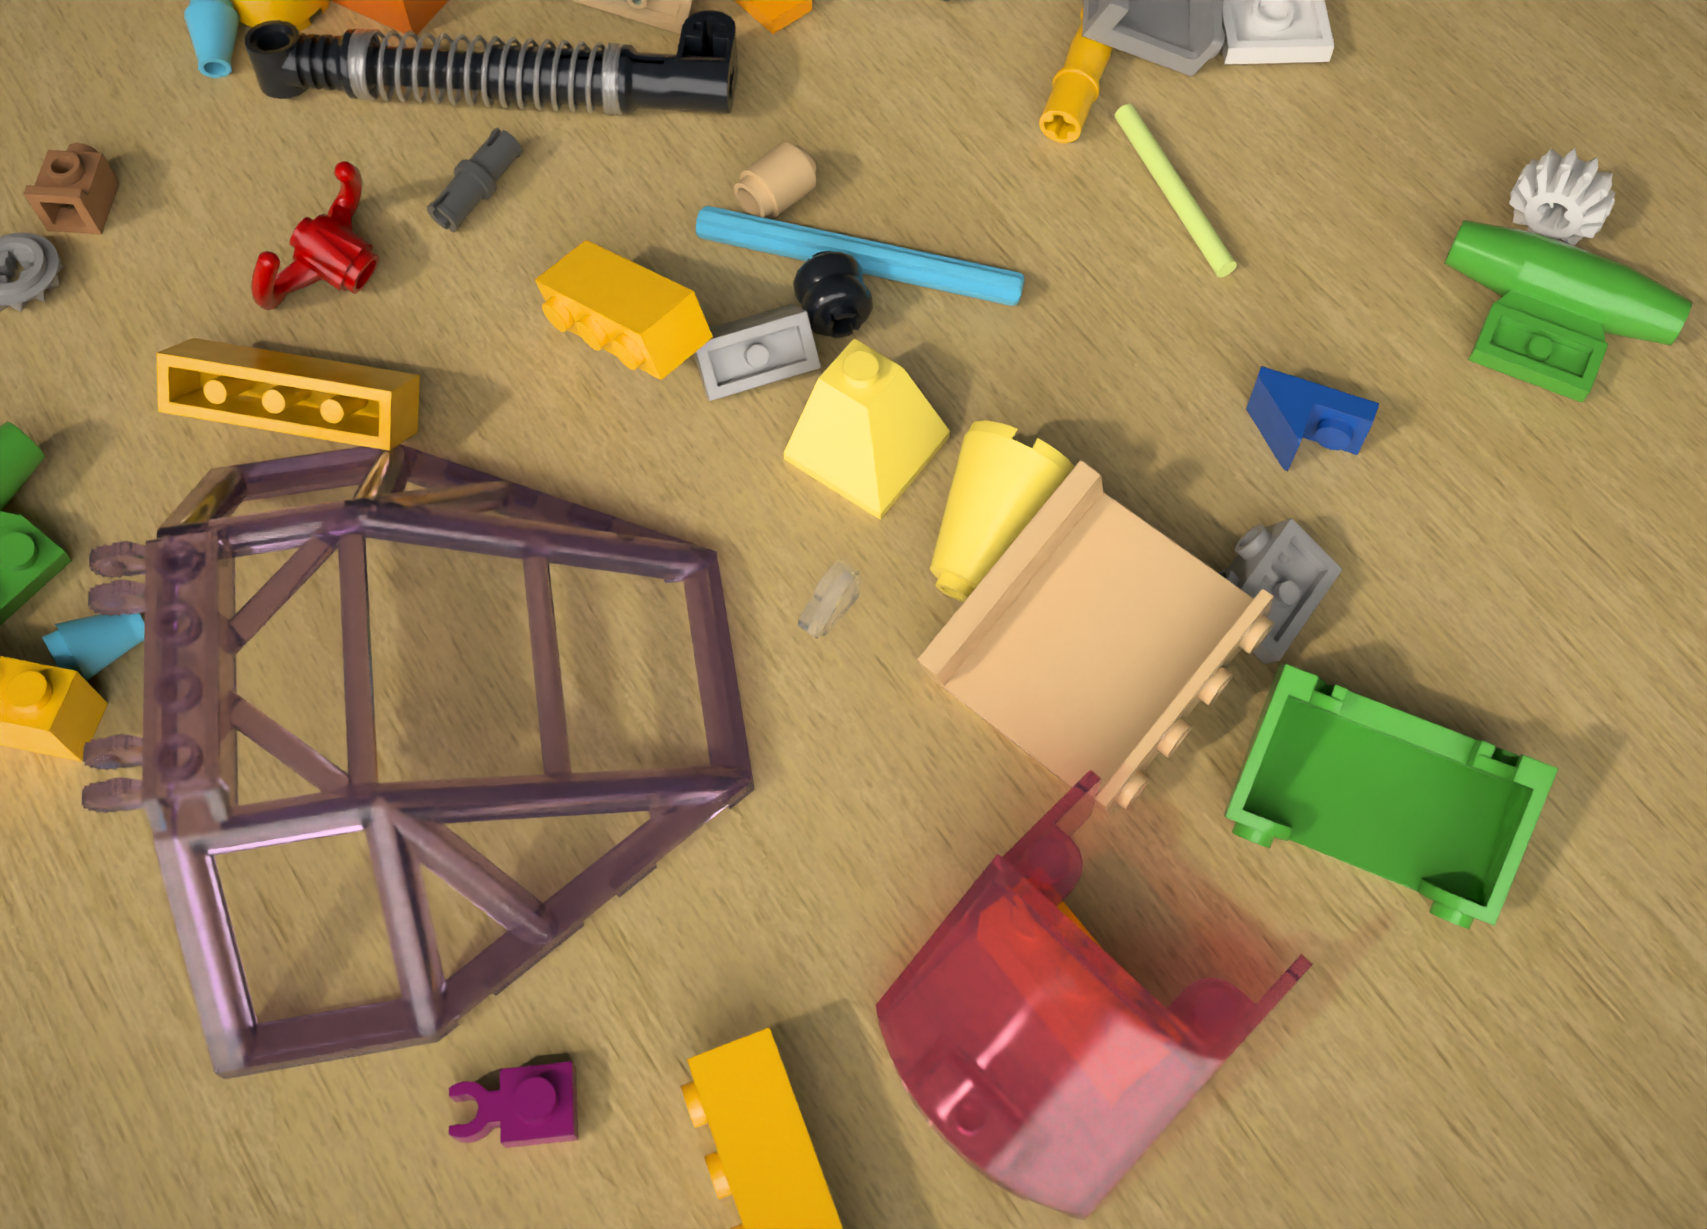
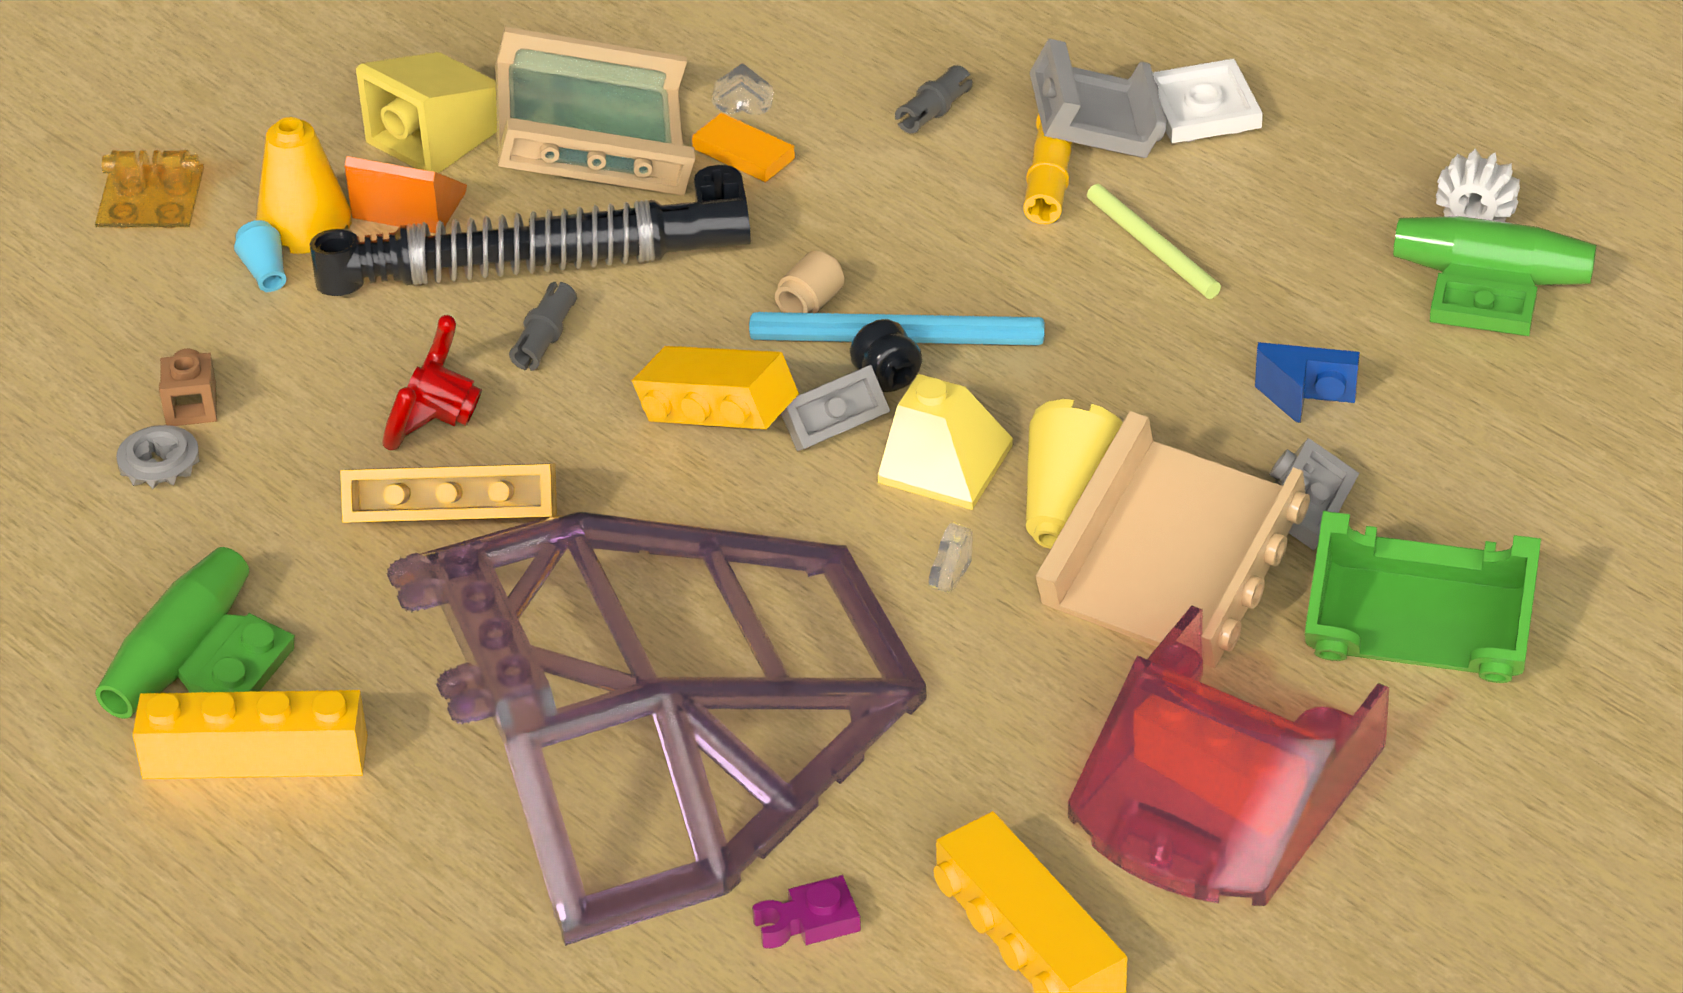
camera: 10 degrees left, 20 degrees down
medium azure cone [42,604,151,681] -> none

